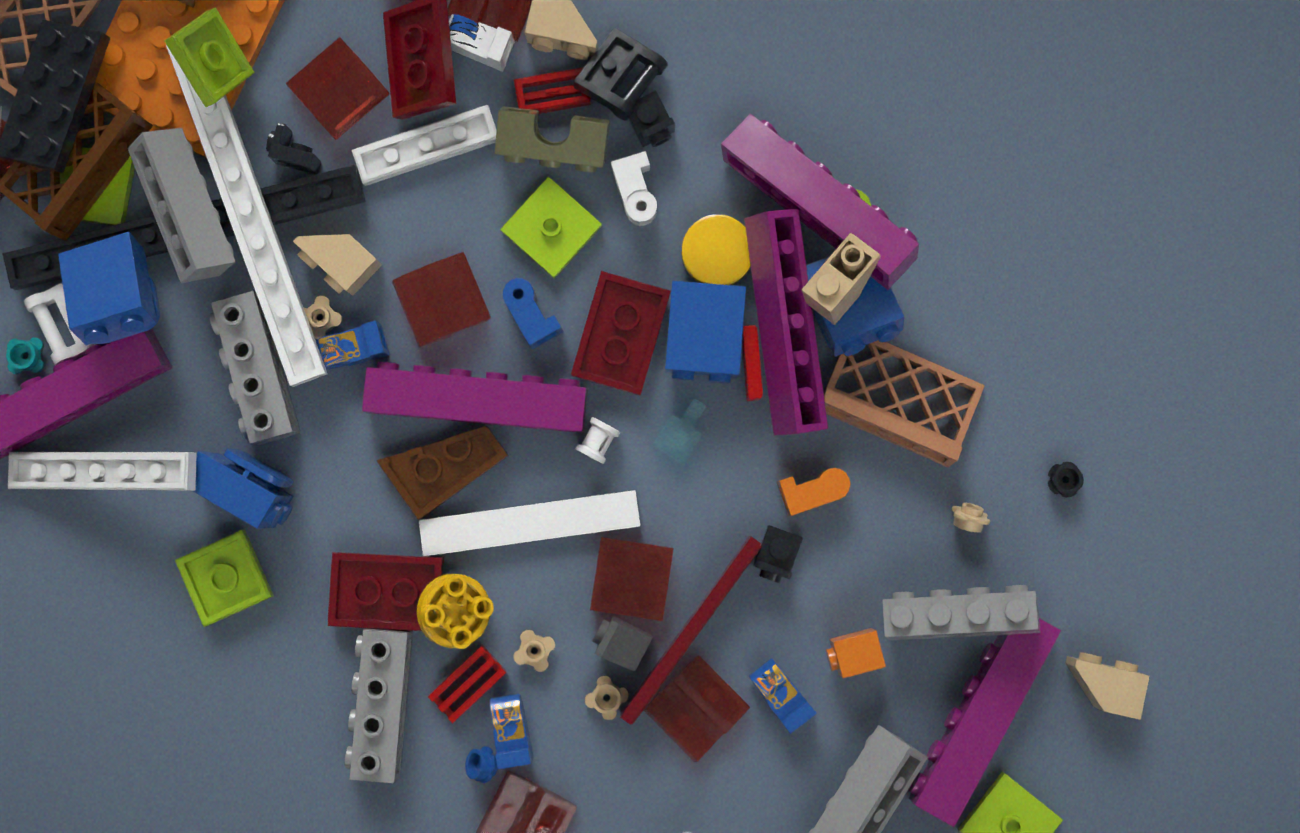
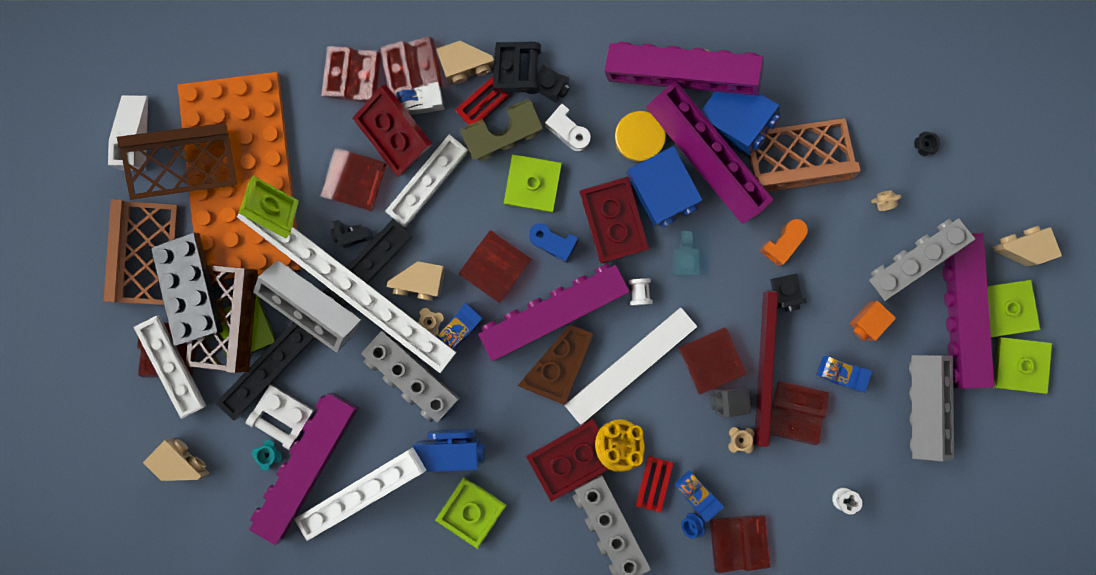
camera: 30 degrees left, 0 degrees up
blue brick [58,232,160,346] -> none
tan plate [514,630,555,672] -> none
red tile [742,325,763,402] -> none
tan slope [802,233,881,325] -> none
none -> lime plate [987,280,1040,337]

